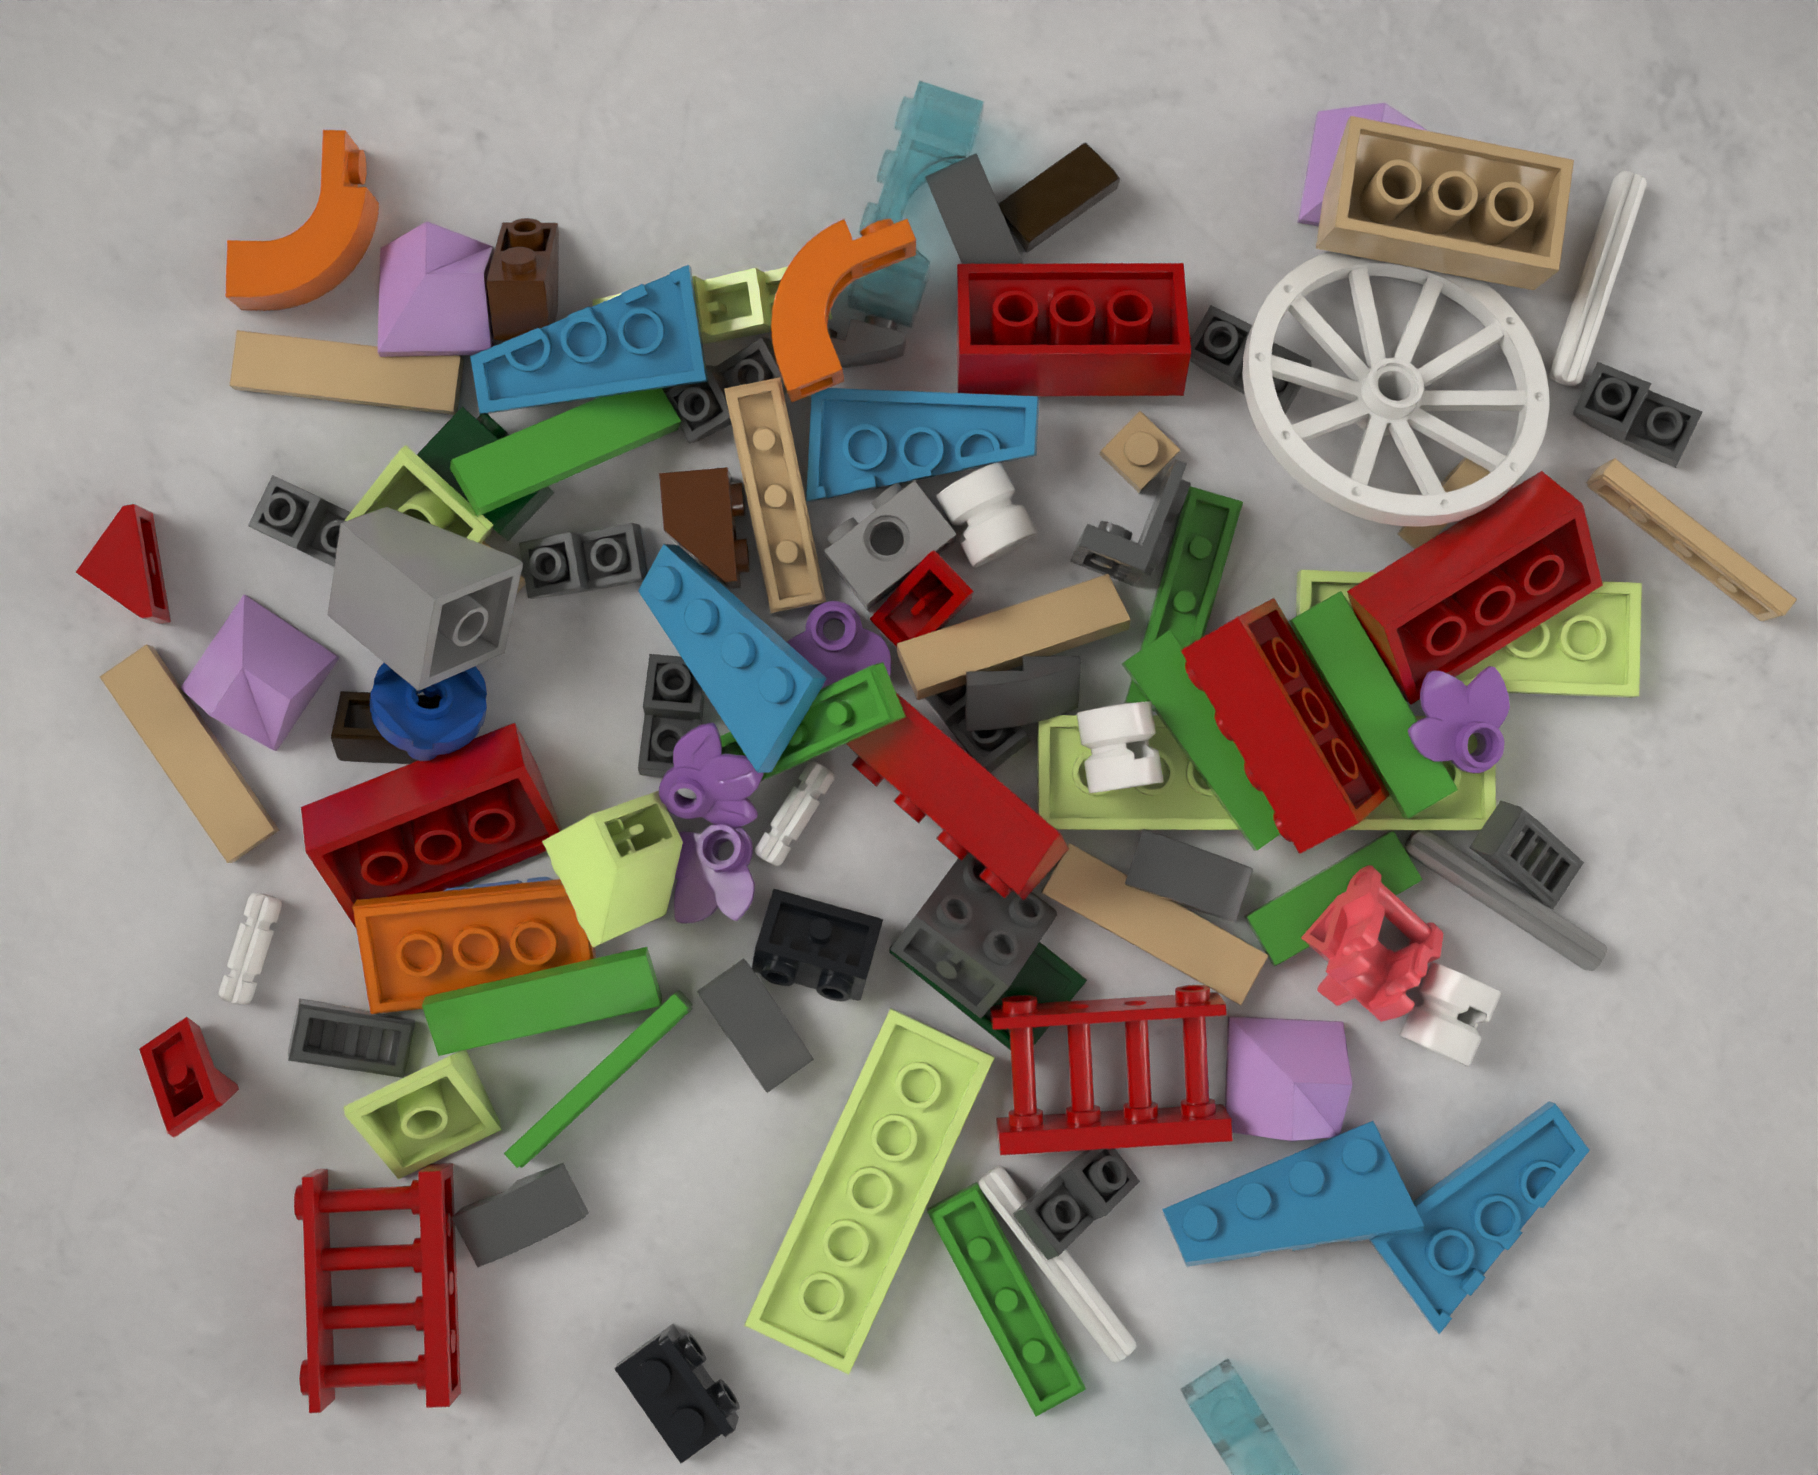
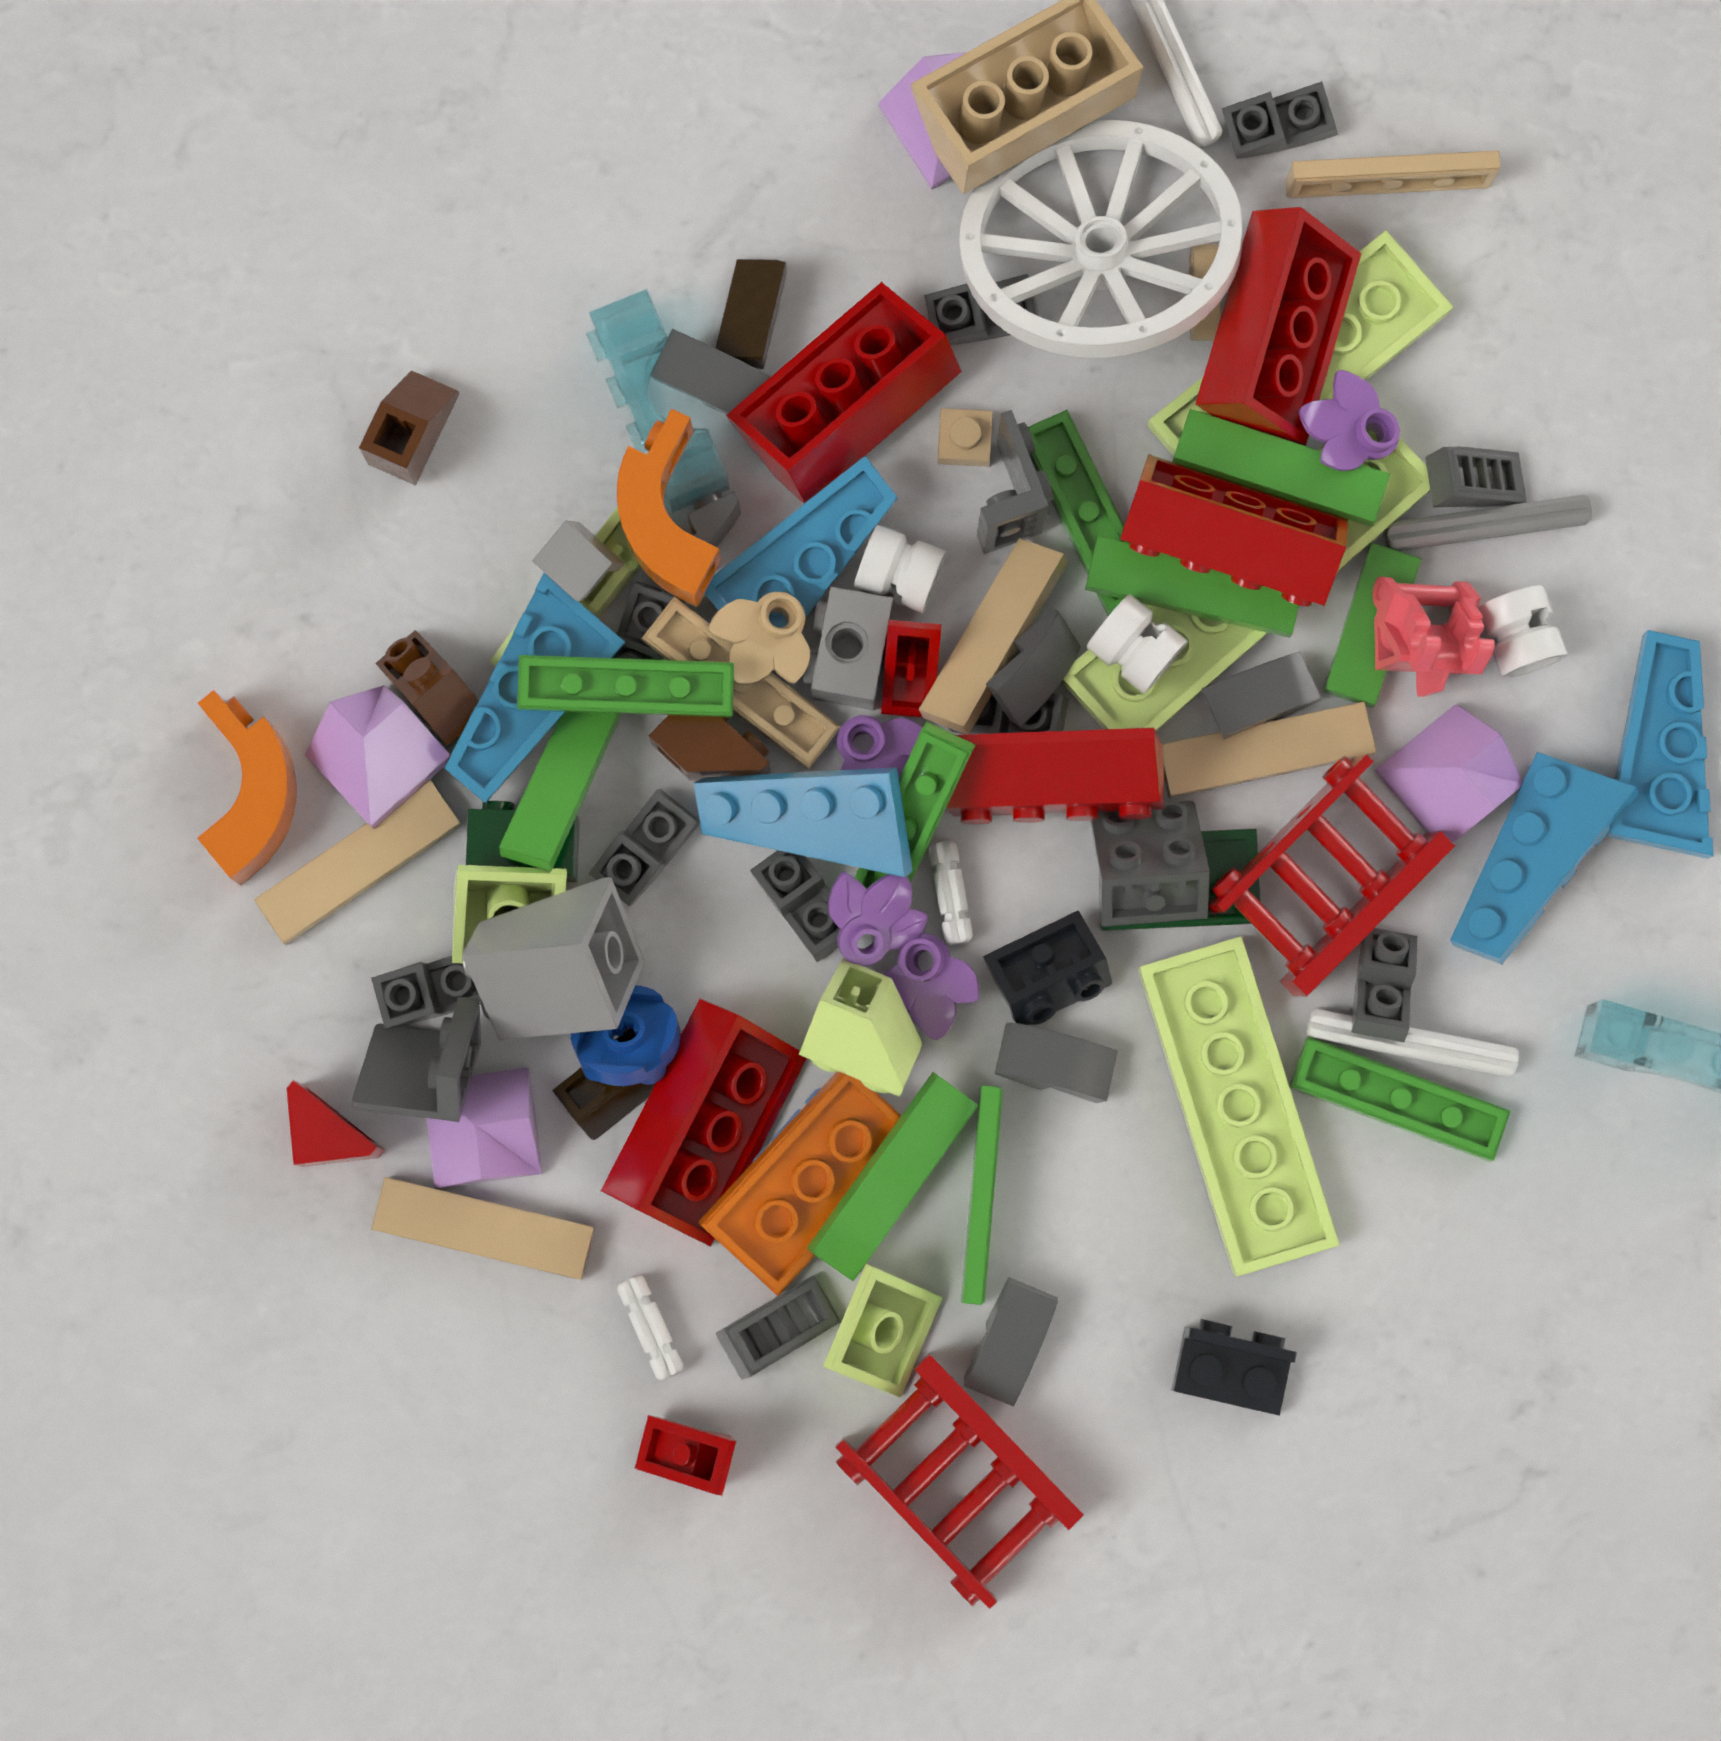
camera: 40 degrees left, 5 degrees down
none -> dark grey bracket [352,996,481,1122]
none -> reddish brown slope [359,370,460,486]
none -> bright green tile [517,655,734,718]
none -> light grey panel [532,520,625,601]
none -> tan plate [708,592,810,685]

